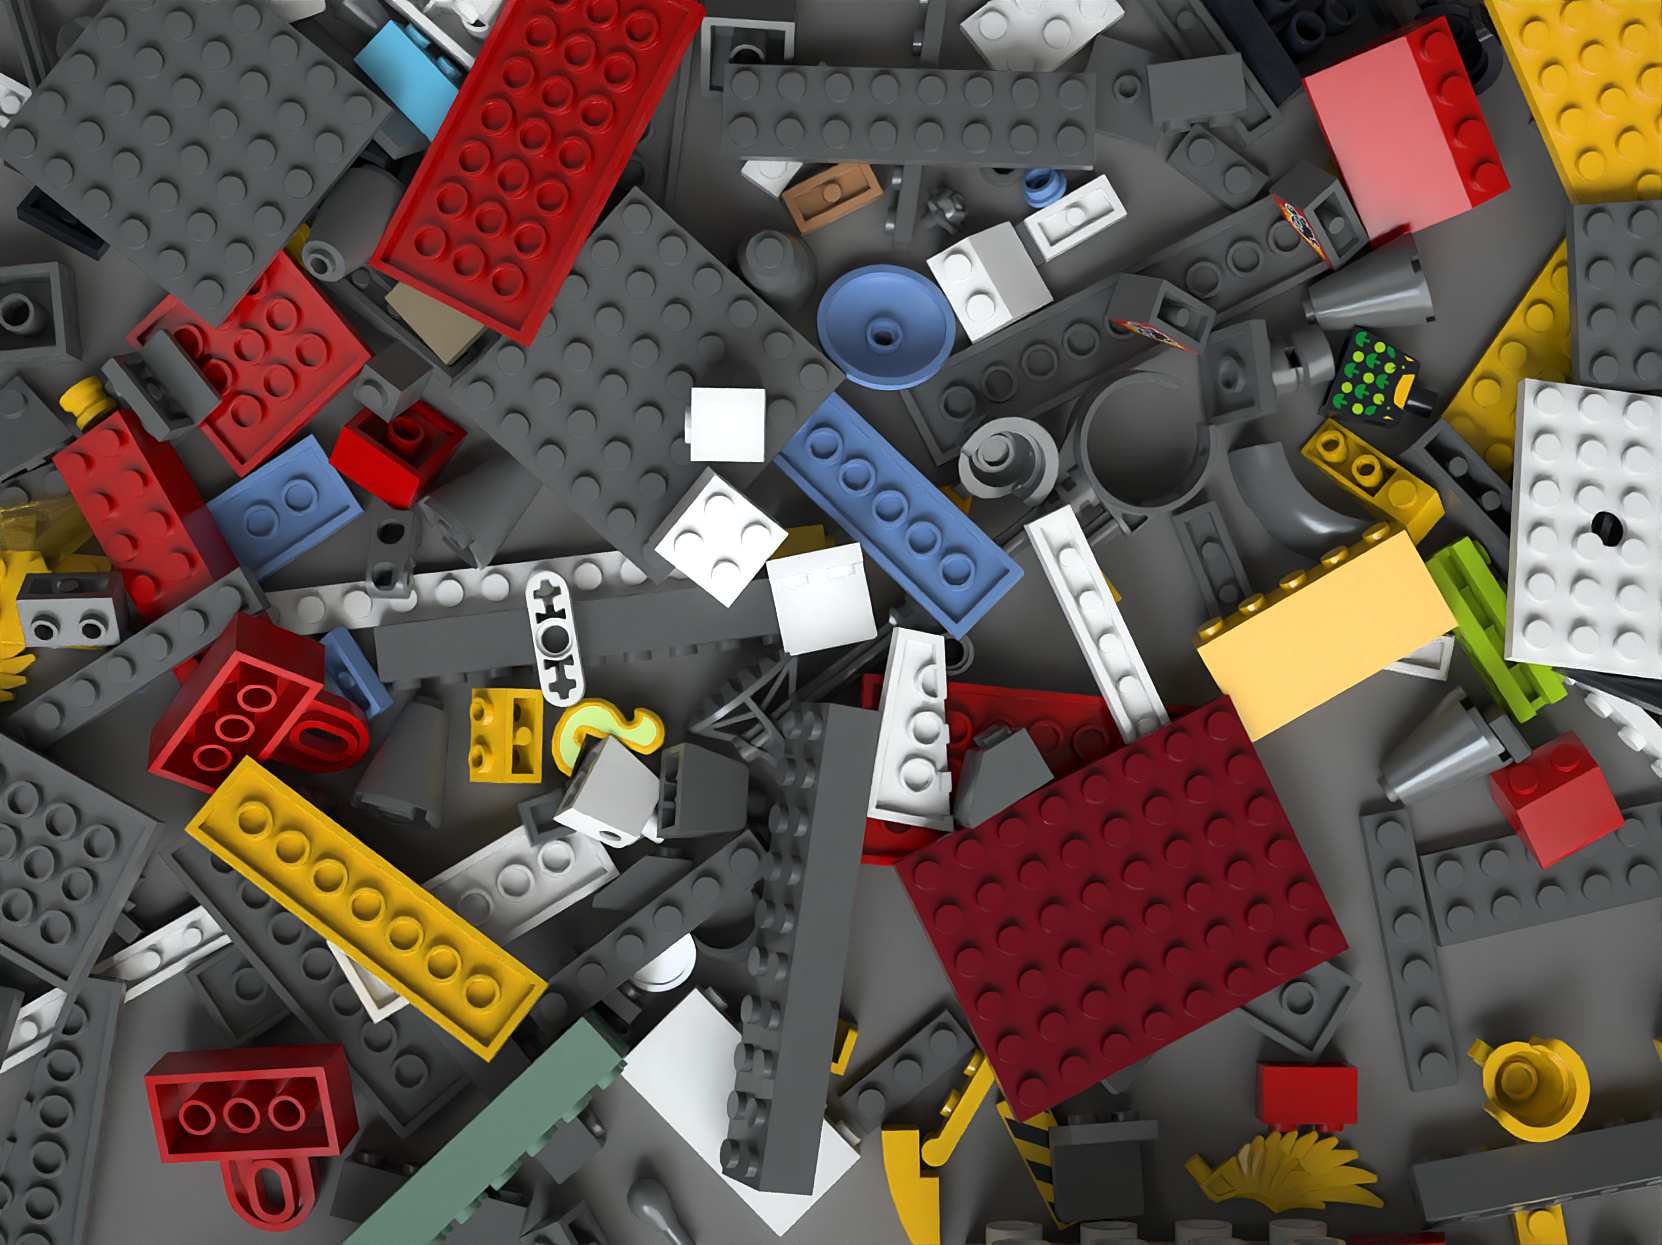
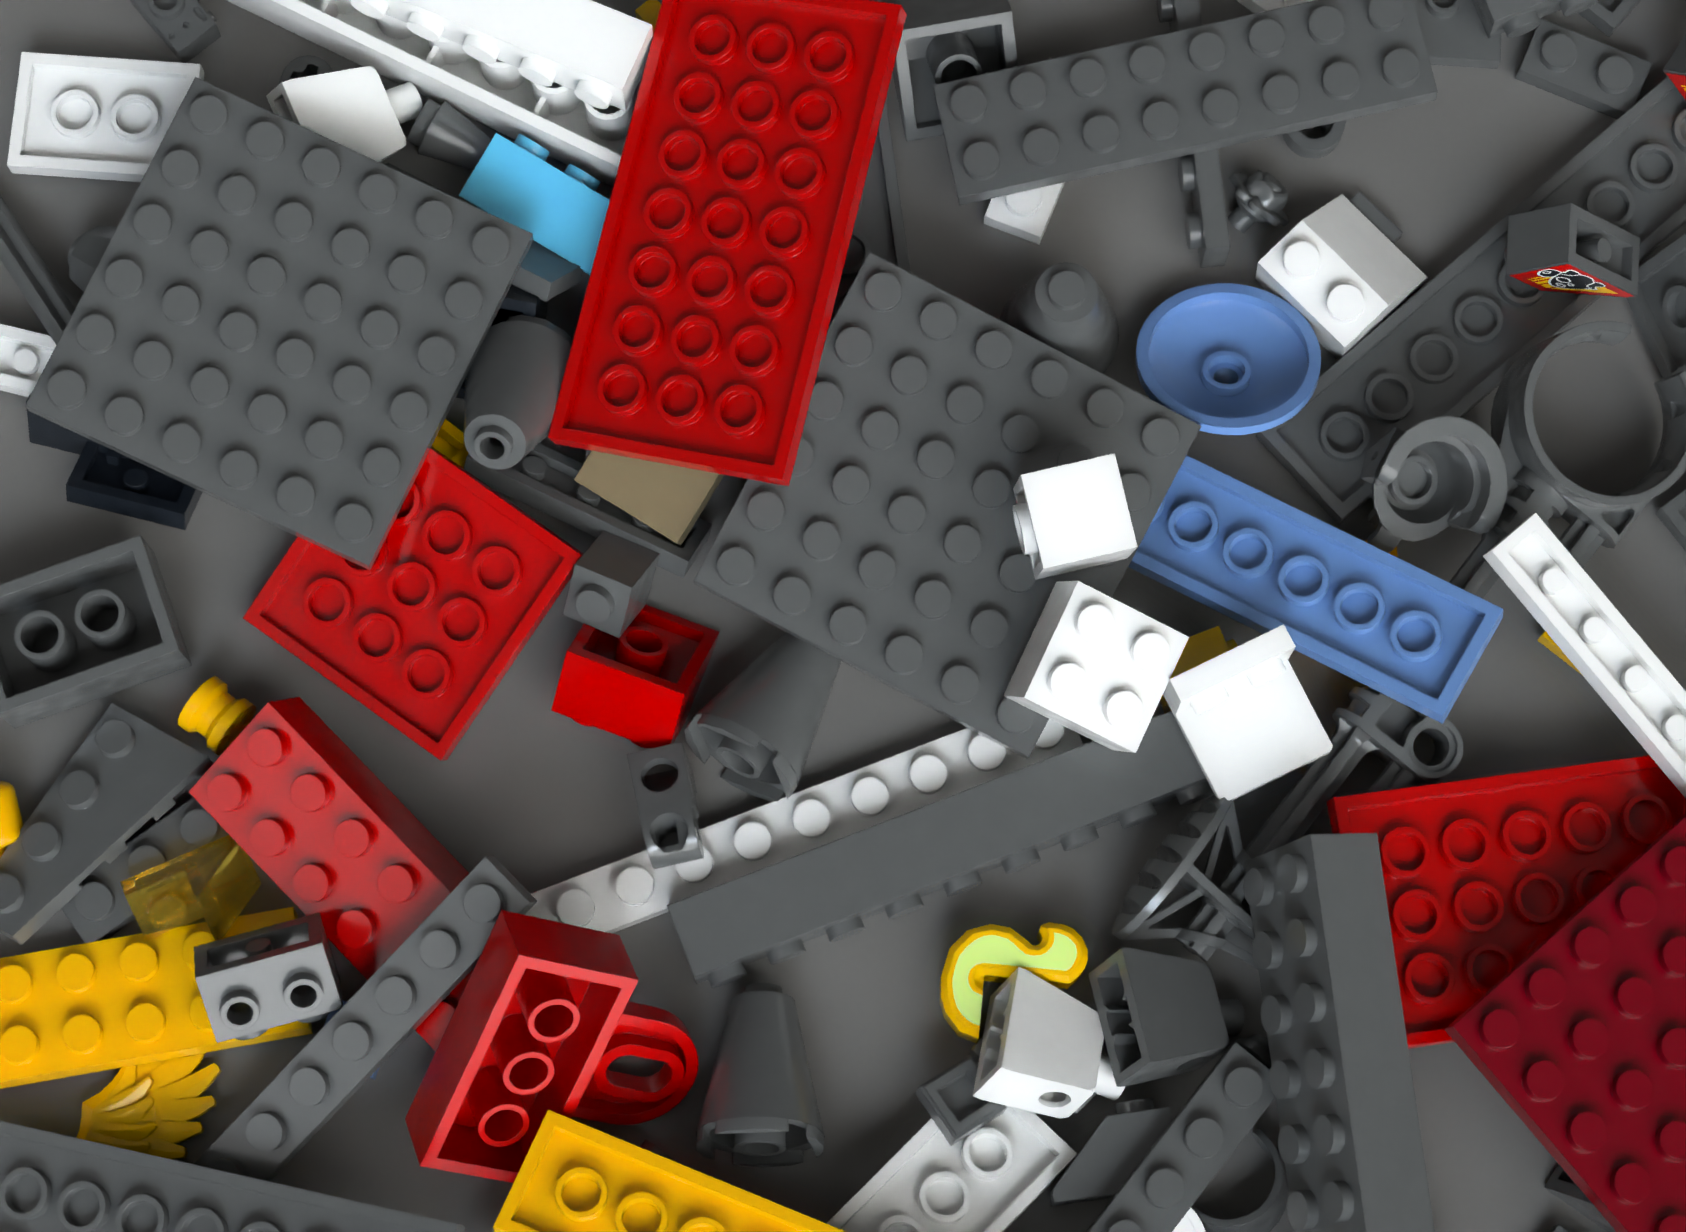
camera: 15 degrees left, 10 degrees down
dark grey bracket [101,329,223,448] -> none
medium blue plate [206,434,366,583] -> none
medium blue plate [319,625,394,722] -> none
yellow brick [468,688,544,783] -> none
white beam [526,571,586,707] -> none
medium nougat plate [781,163,884,237] -> none
white wing [867,627,954,832] -> none
dark grey slope [950,724,1054,829] -> none
medium blue plate [1022,169,1067,208] -> none
white plate [1024,174,1127,262] -> none

